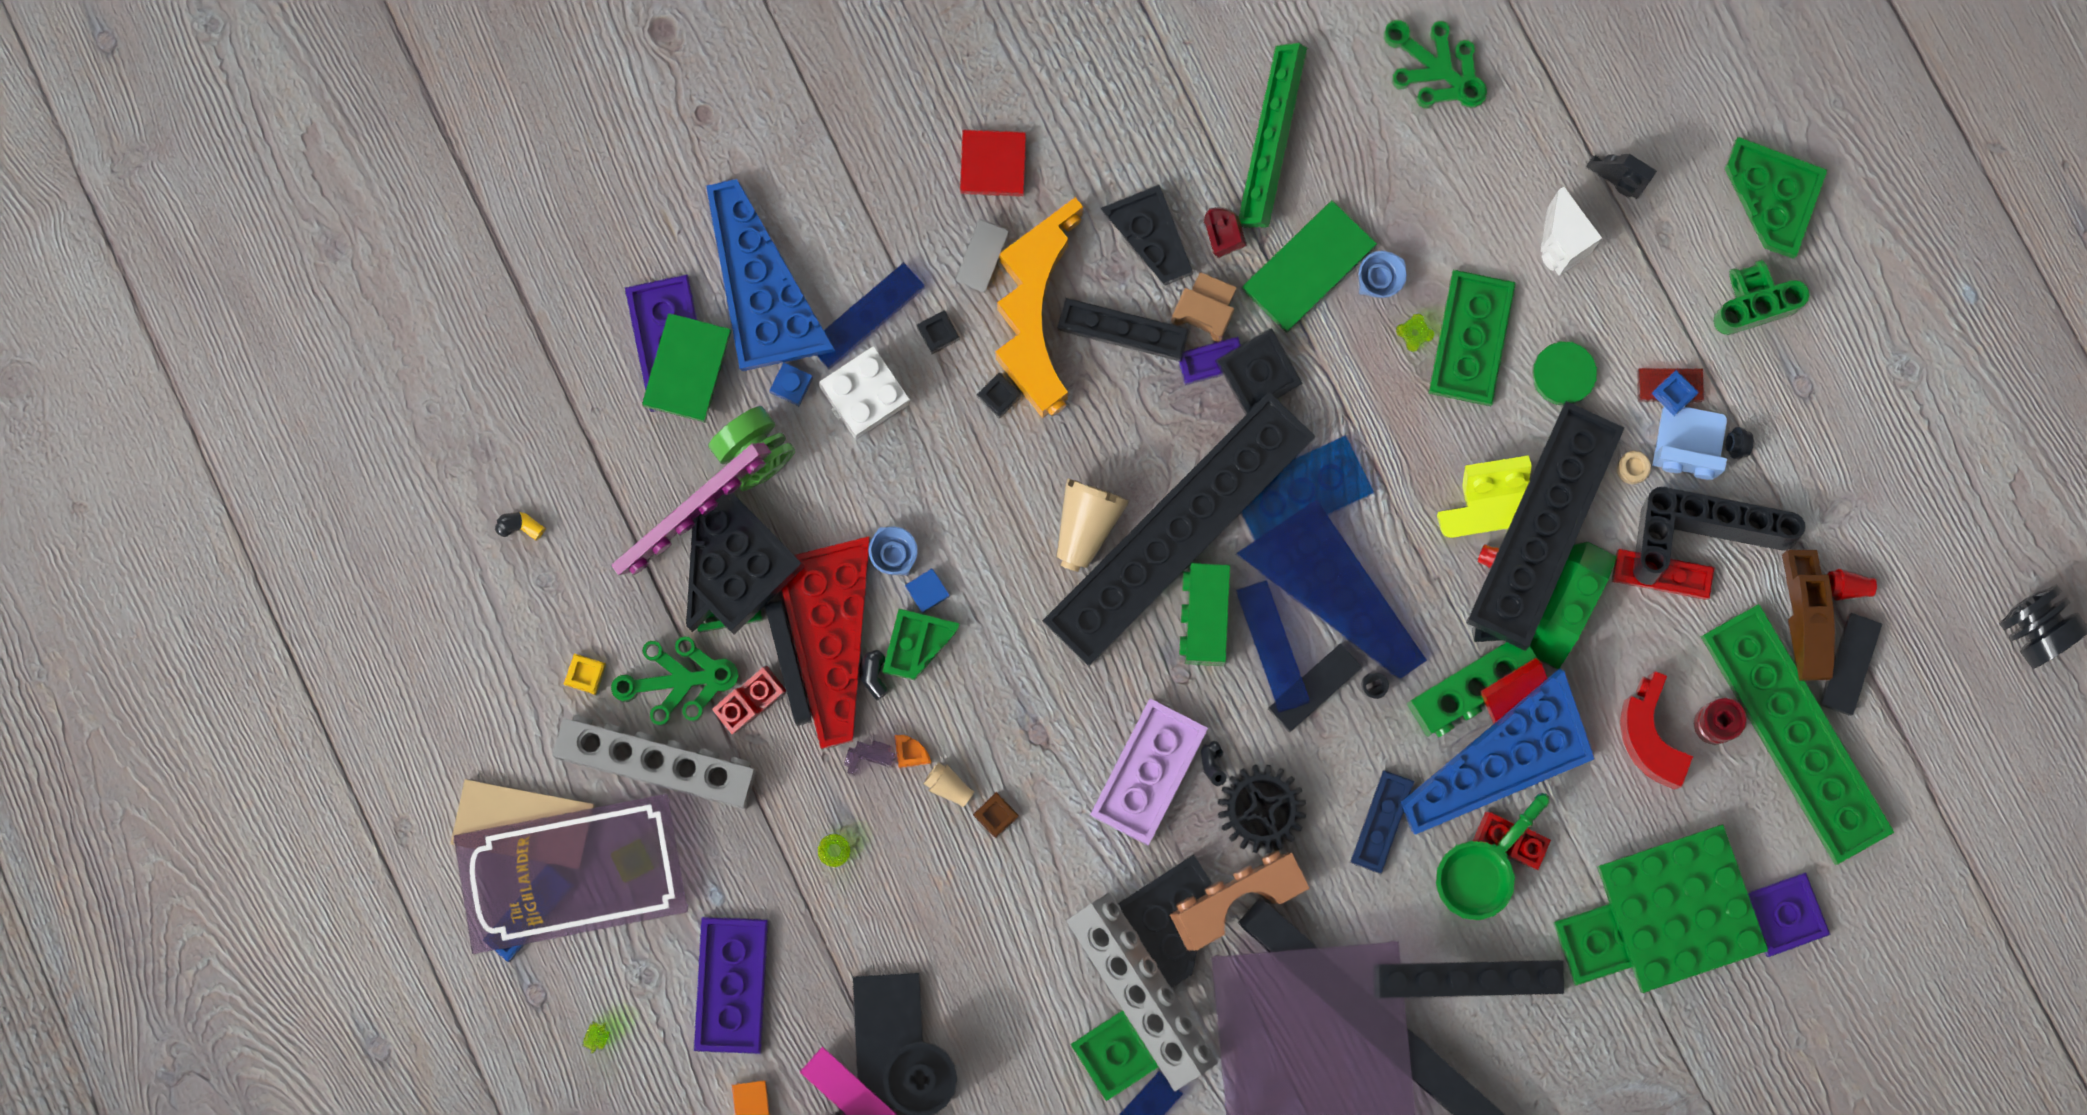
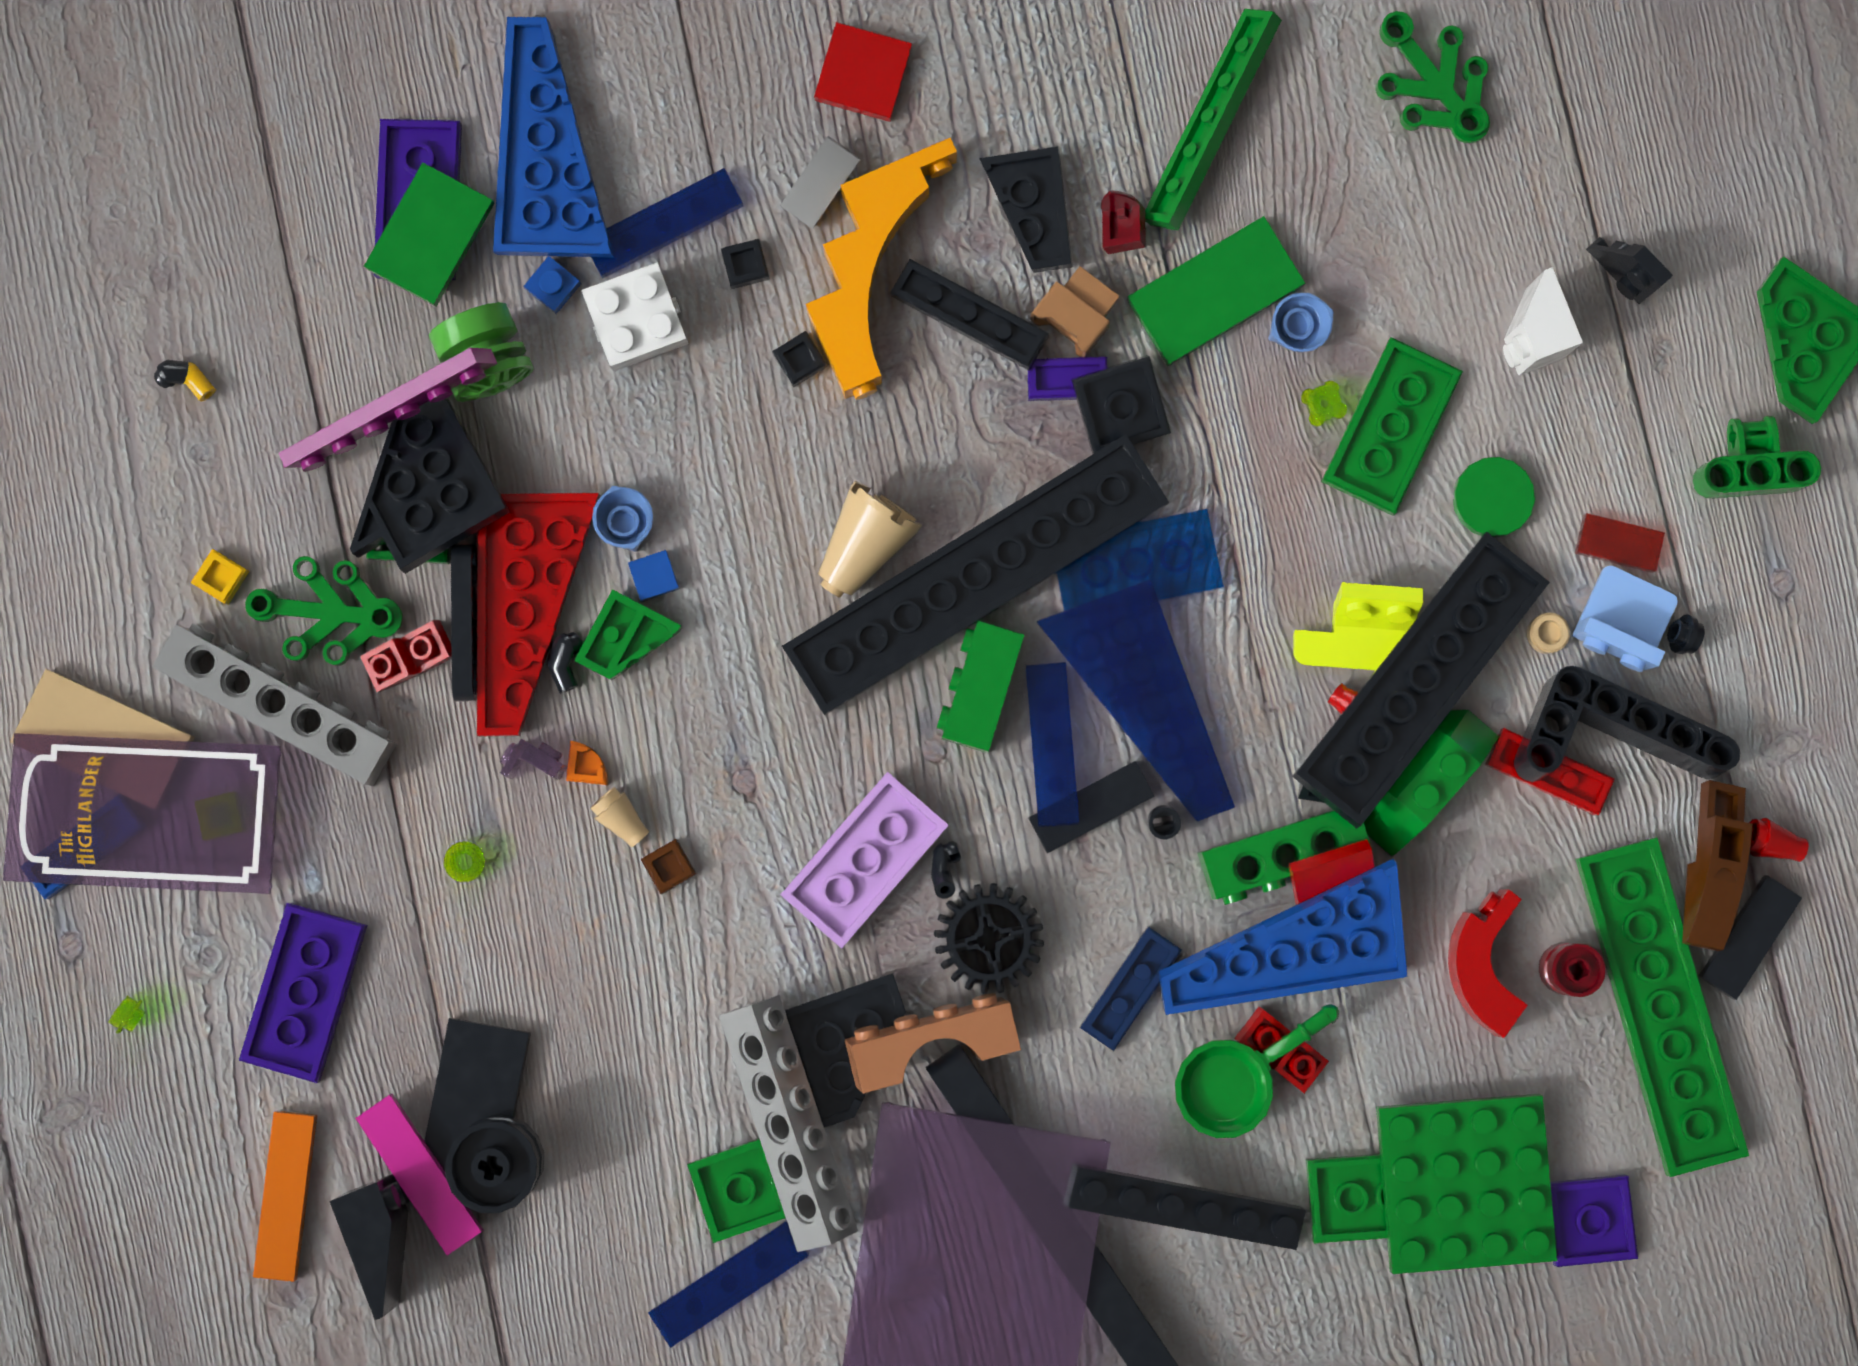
camera: 15 degrees right, 5 degrees up
blue tile [1652,370,1699,416] -> none

